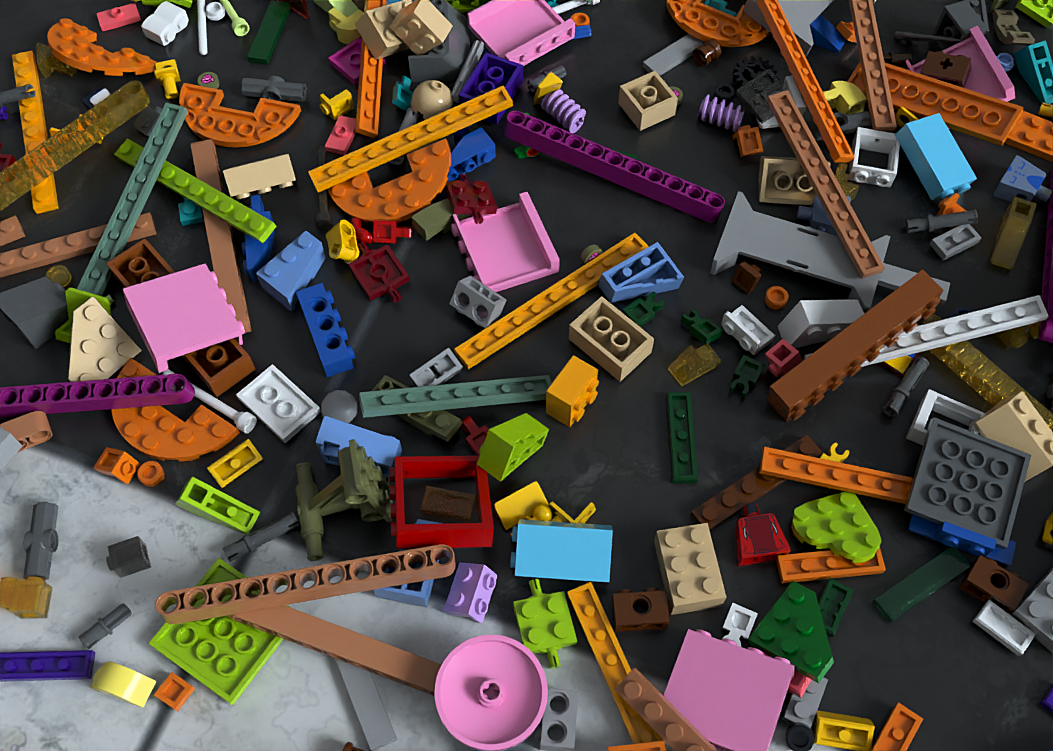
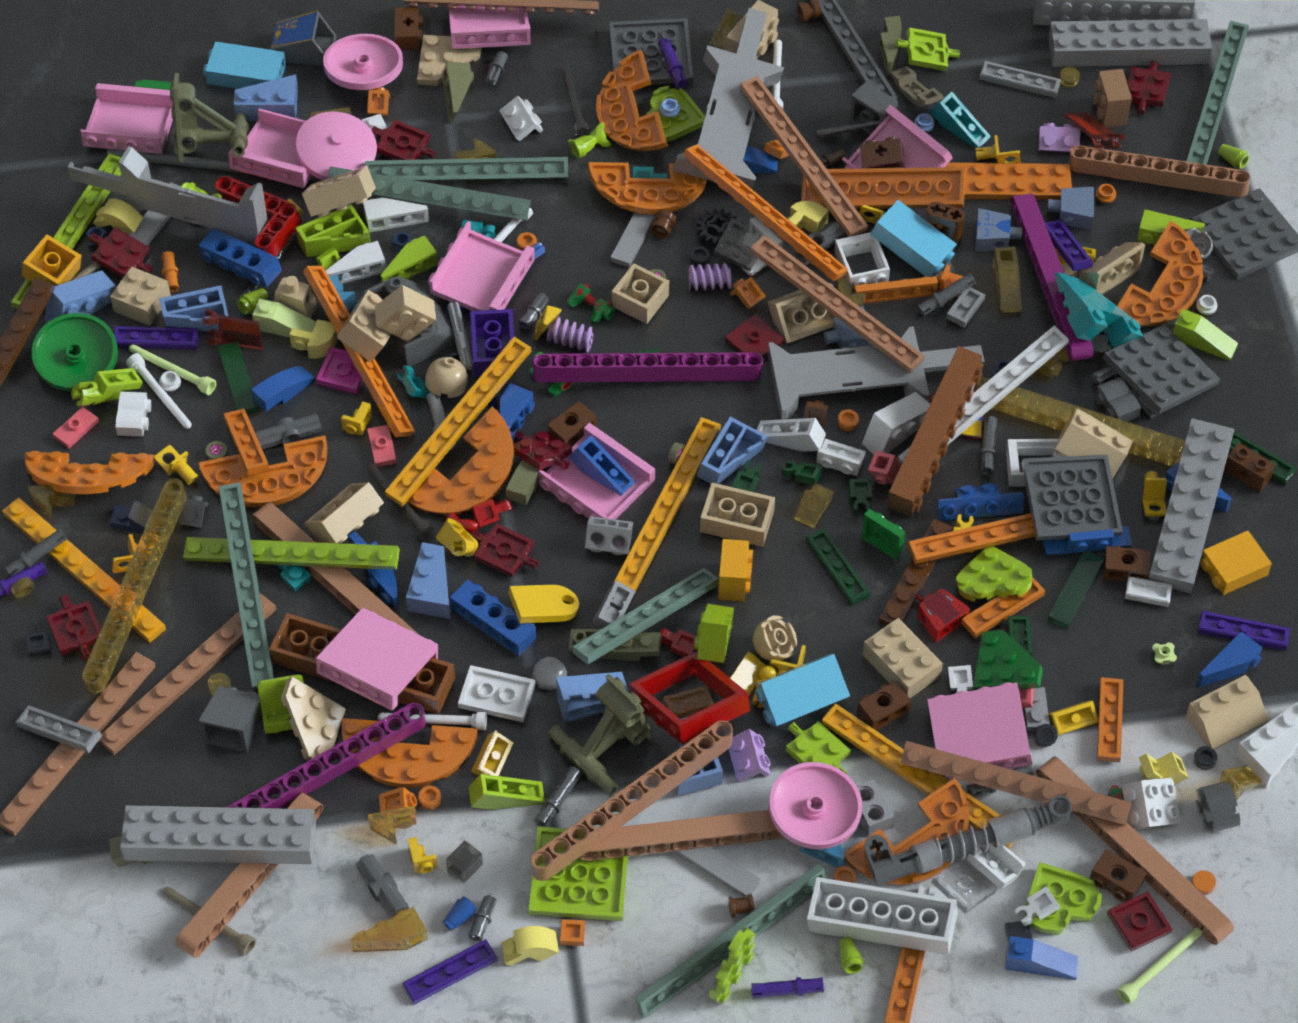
camera: 30 degrees left, 5 degrees down
none -> orange plate [224,409,269,475]
none -> blue slope [251,366,315,412]
none -> clear yellow slope [368,806,416,844]
none -> yellow bracket [408,837,437,874]
none -> blue cone [442,896,477,931]
none -> yellow tile [508,585,579,623]
none -> reddish brown brick [548,401,597,447]
none -> green piece [568,284,615,323]
none -> blue slope [568,436,635,496]
none -> dark red plate [725,314,784,359]
none -> tan cylinder [752,615,797,661]
none -> white slope [757,418,826,452]
none -> orange plate [854,276,938,304]
none -> green plate [861,509,905,561]
none -> reddish brown connector [926,202,965,247]
none -> blue bracket [937,483,1024,521]
none -> yellowish green plate [1152,642,1177,665]

